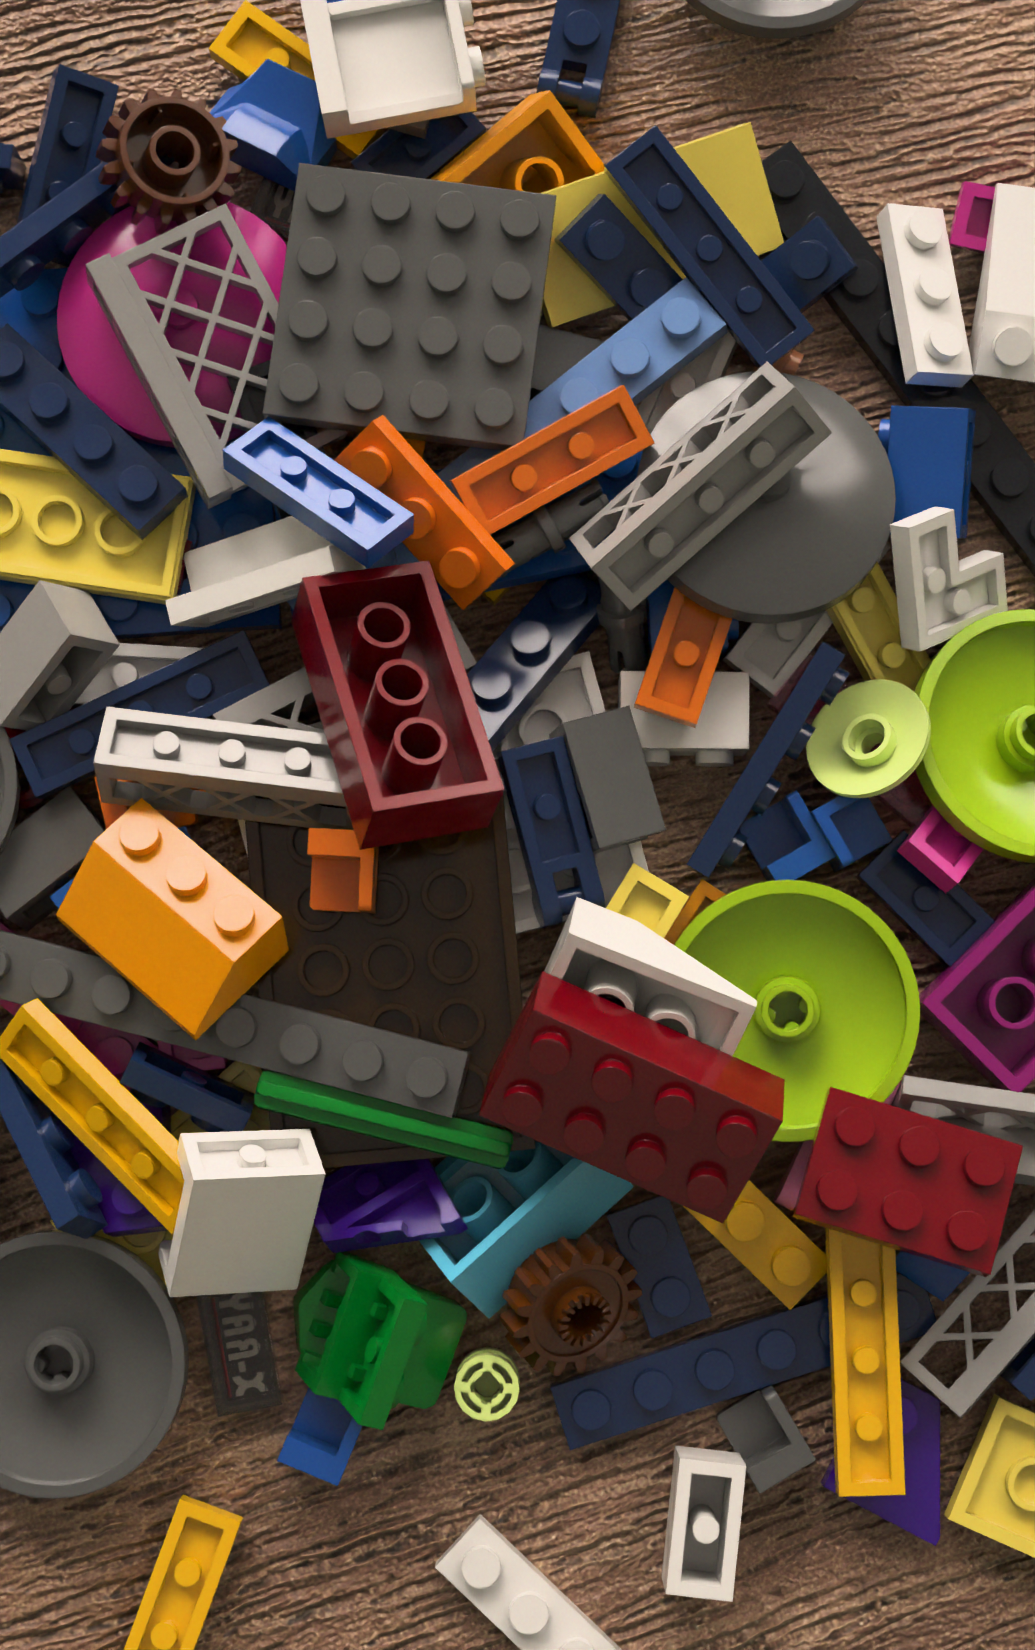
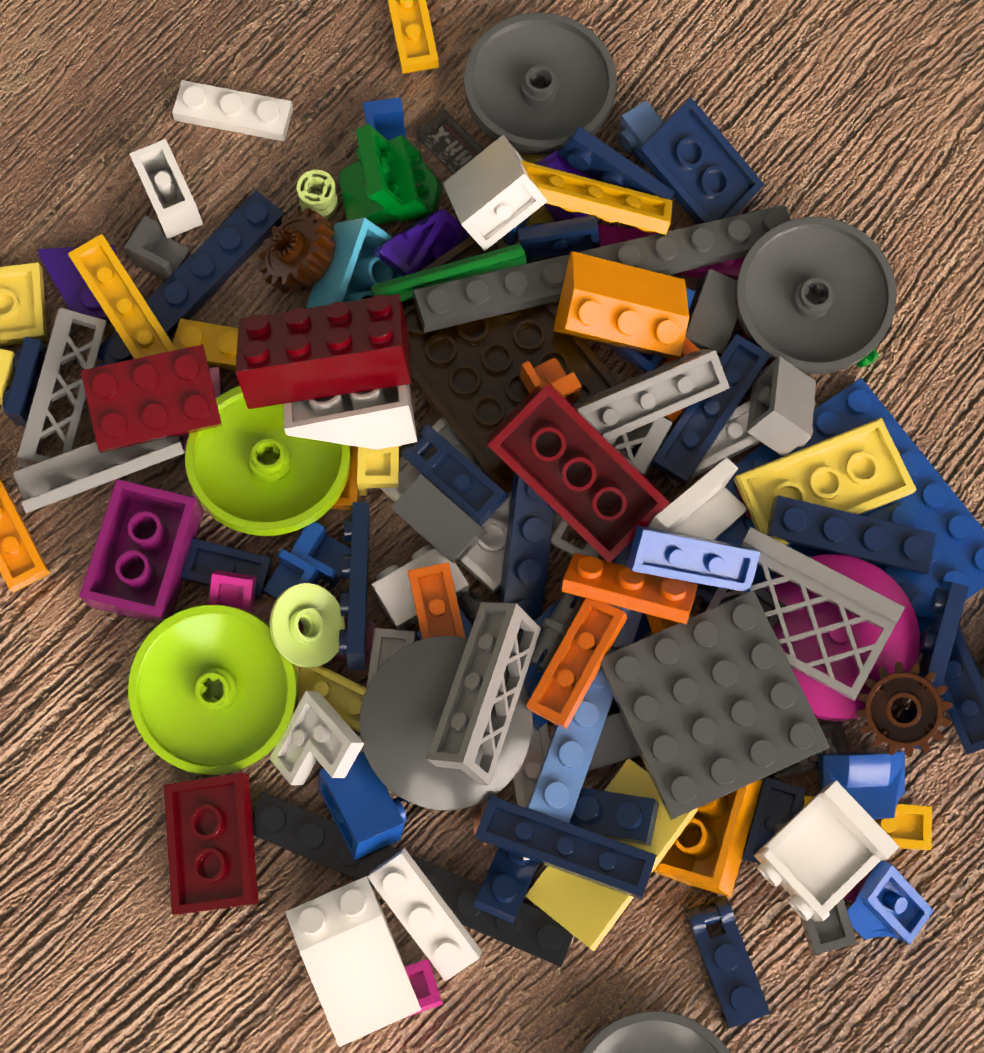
camera: 145 degrees right, 10 degrees down
dark blue plate [606,1195,712,1339] -> none

